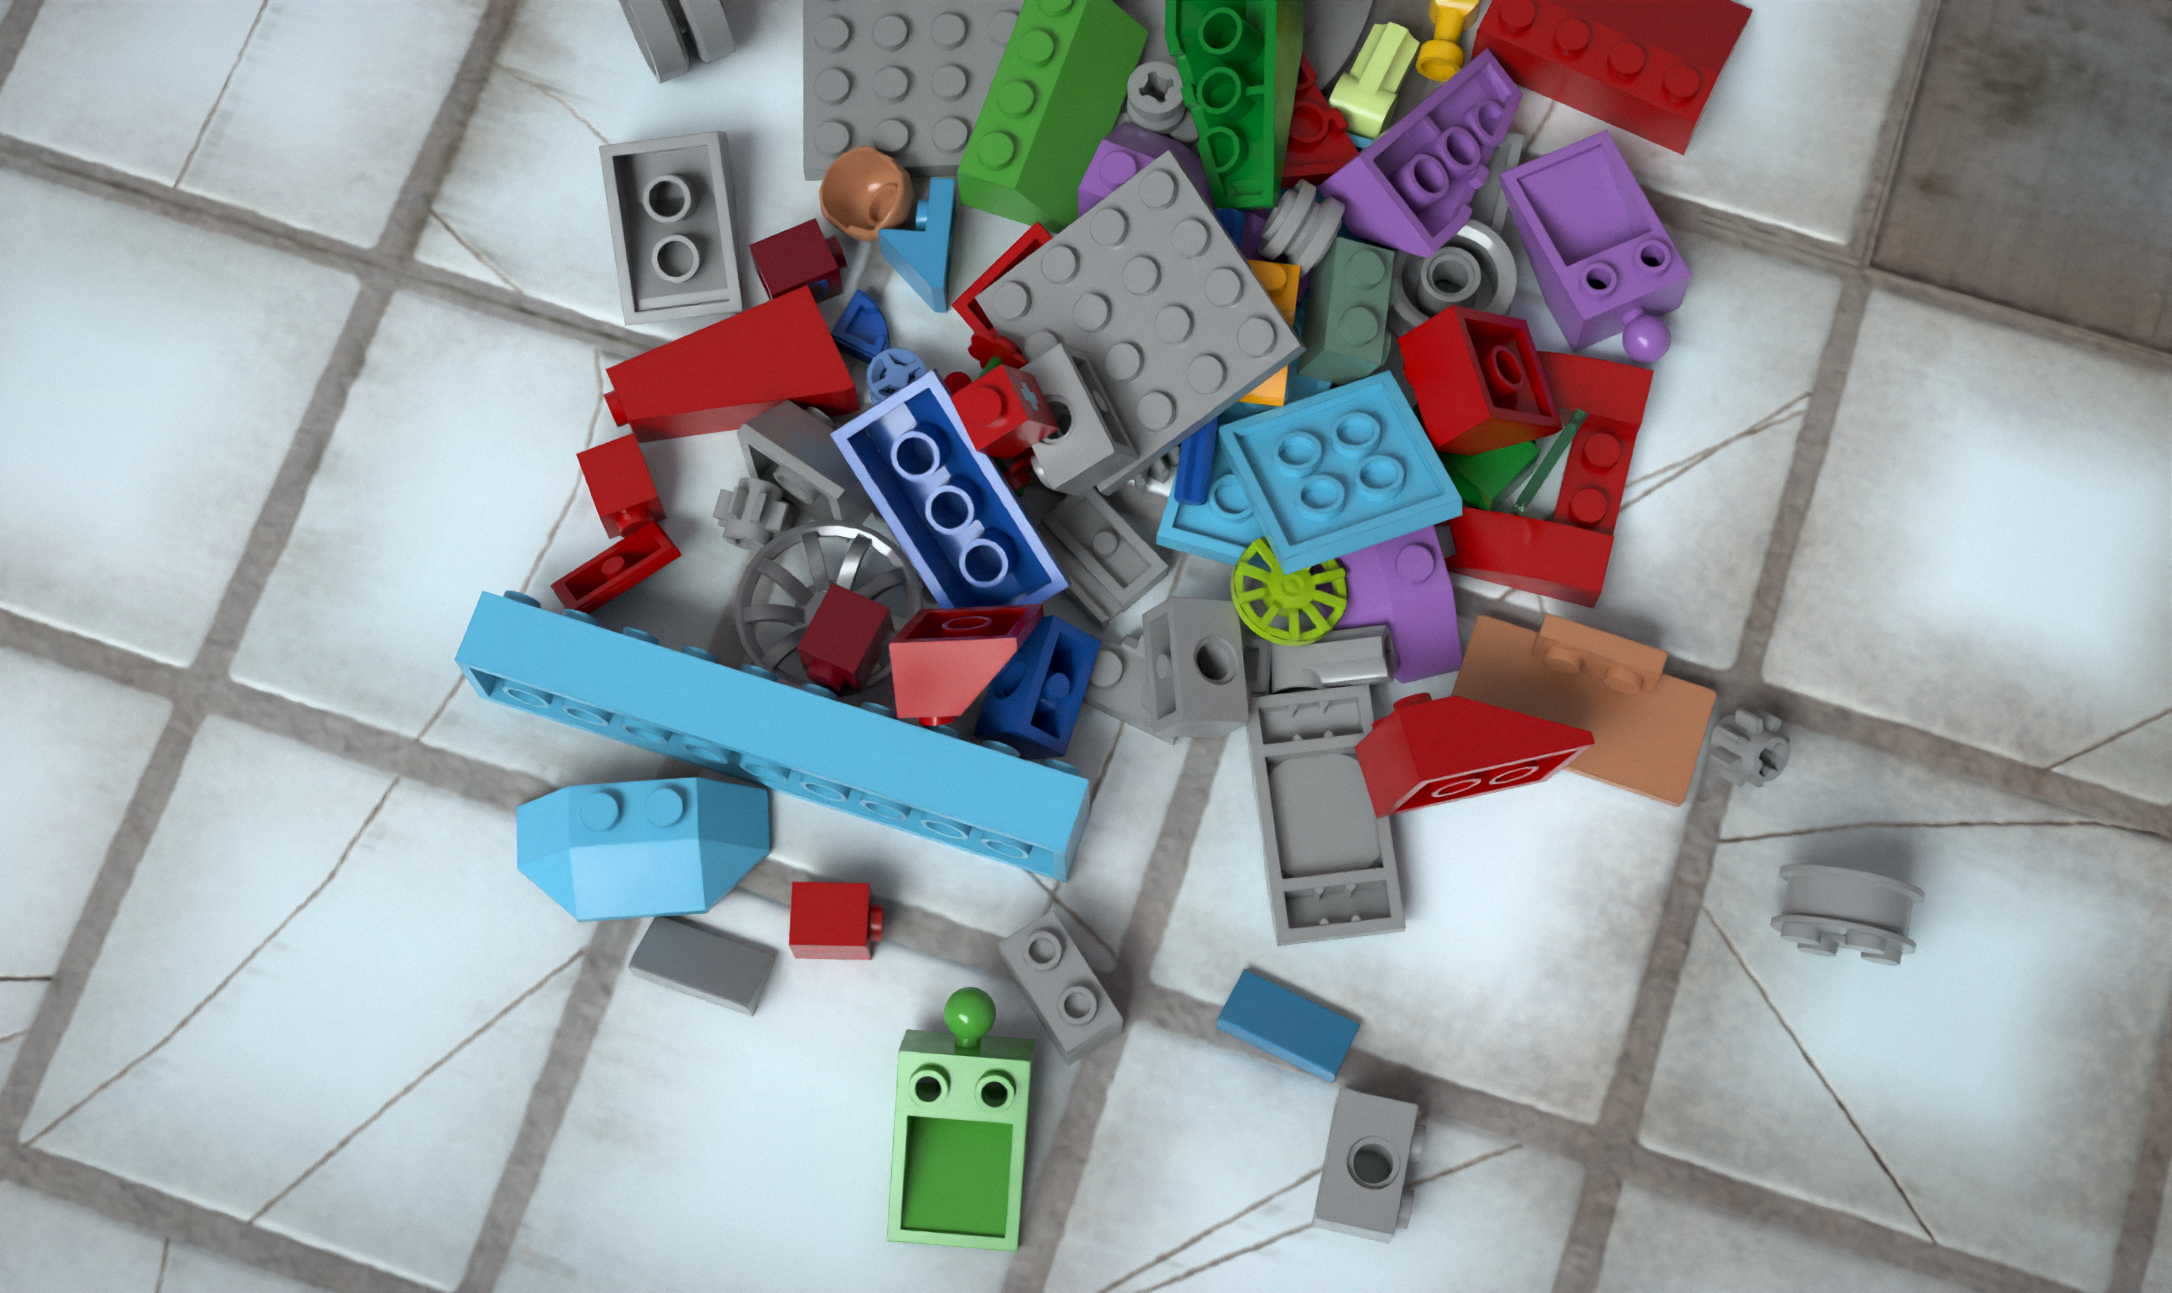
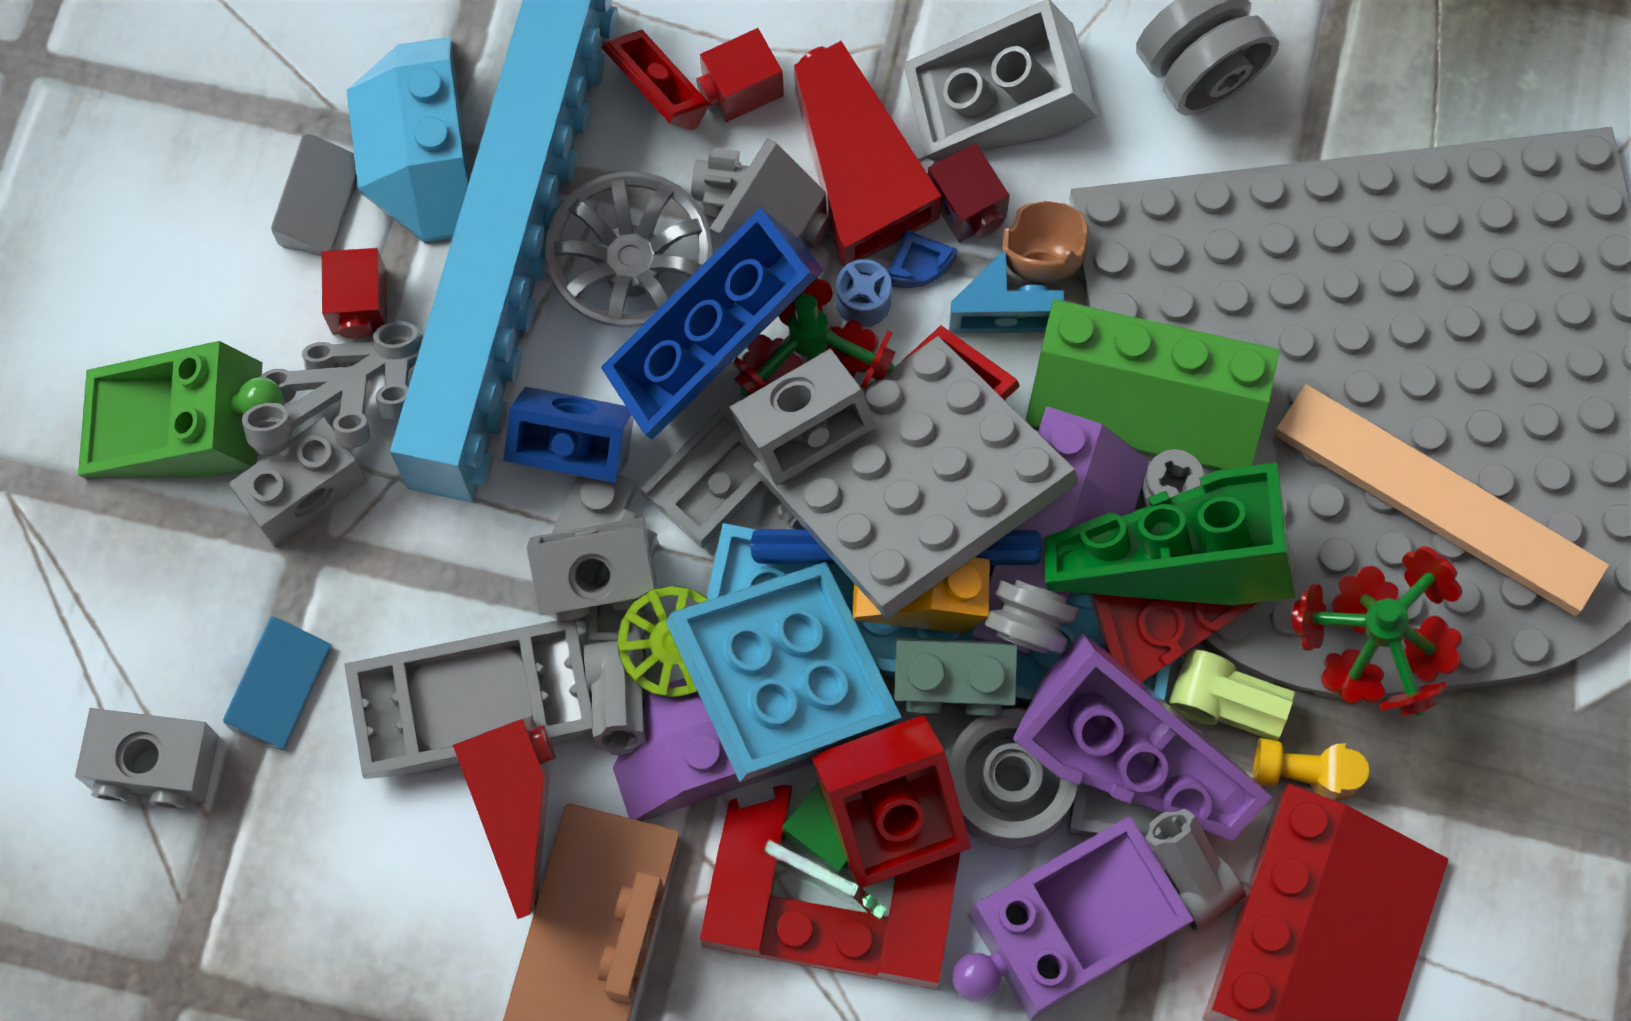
camera: 85 degrees right, 0 degrees up
dark red brick [797,582,894,694] -> none
slope [889,604,1044,726] -> none
red brick [950,364,1060,460] -> none
none -> light grey plant [242,321,423,455]
none -> light grey piece [1145,808,1246,932]

